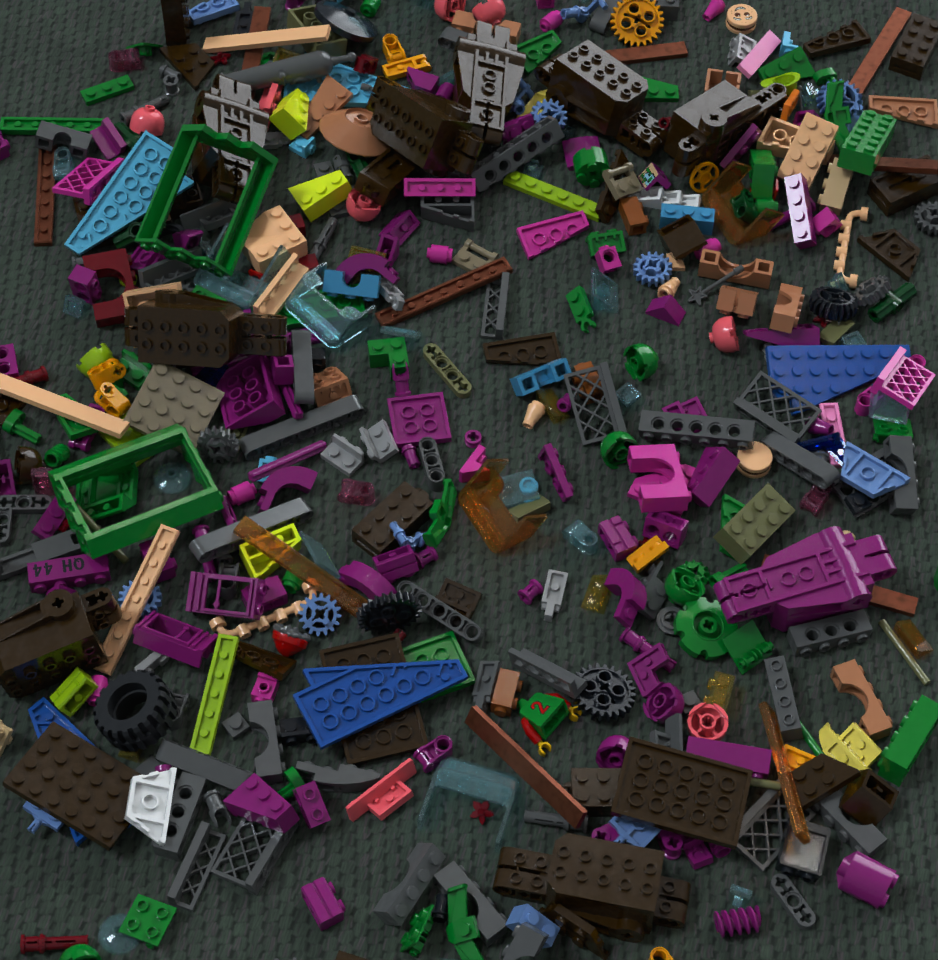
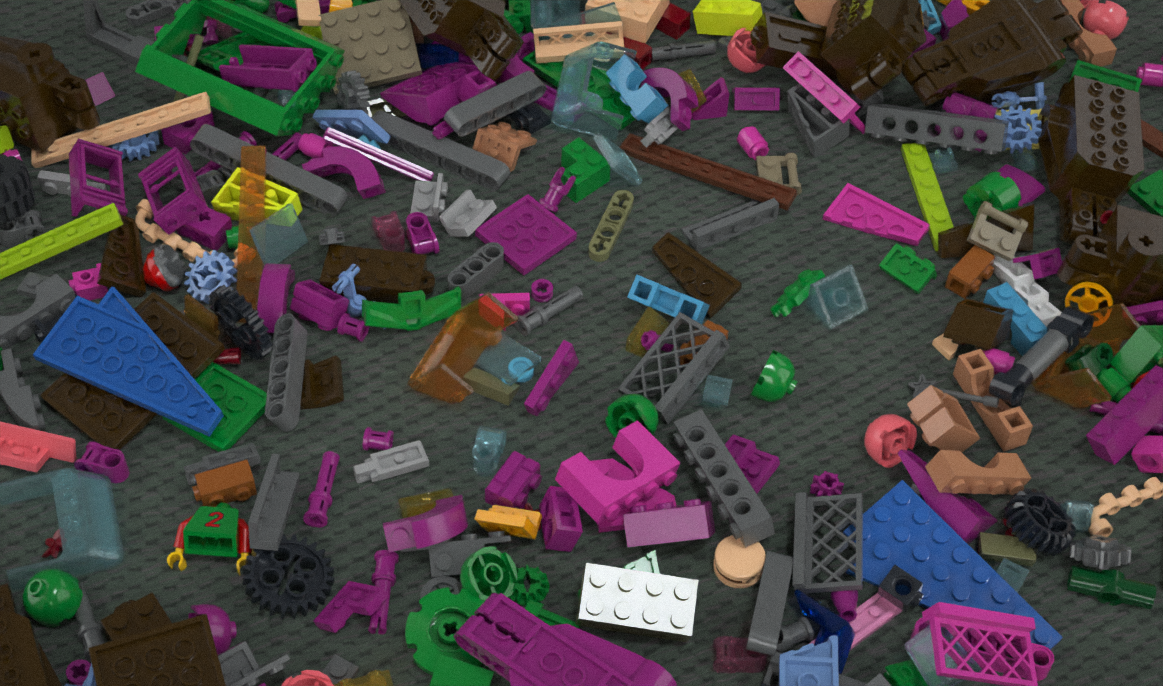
camera: 55 degrees right, 5 degrees down
magenta brick [27,554,111,594] -> none
magenta pin [401,444,421,469] -> none
copper tile [464,705,588,829] -> none
light nougat cone [522,400,546,429] -> none
dark pink brick [595,245,622,275] -> none
medium blue gear [633,251,672,287] -> none
magenta cylinder [643,682,685,724] -> none
magenta slope [645,294,686,327] -> none
light nougat cone [657,277,680,297] -> none
none -> green cylinder [22,569,83,627]
none -> clear orange piece [183,294,220,340]
none -> magenta door [219,44,317,92]
none -> magenta pin [303,451,340,528]
none -> medium blue wing [312,110,391,144]
none -> dark grey hinge [319,227,345,245]
none -> magenta piece [406,212,439,254]
none -> dark grey pin [514,286,583,336]
none -> magenta gear [810,471,844,497]
none -> black brick [878,565,924,613]
none -> black piece [989,306,1094,407]

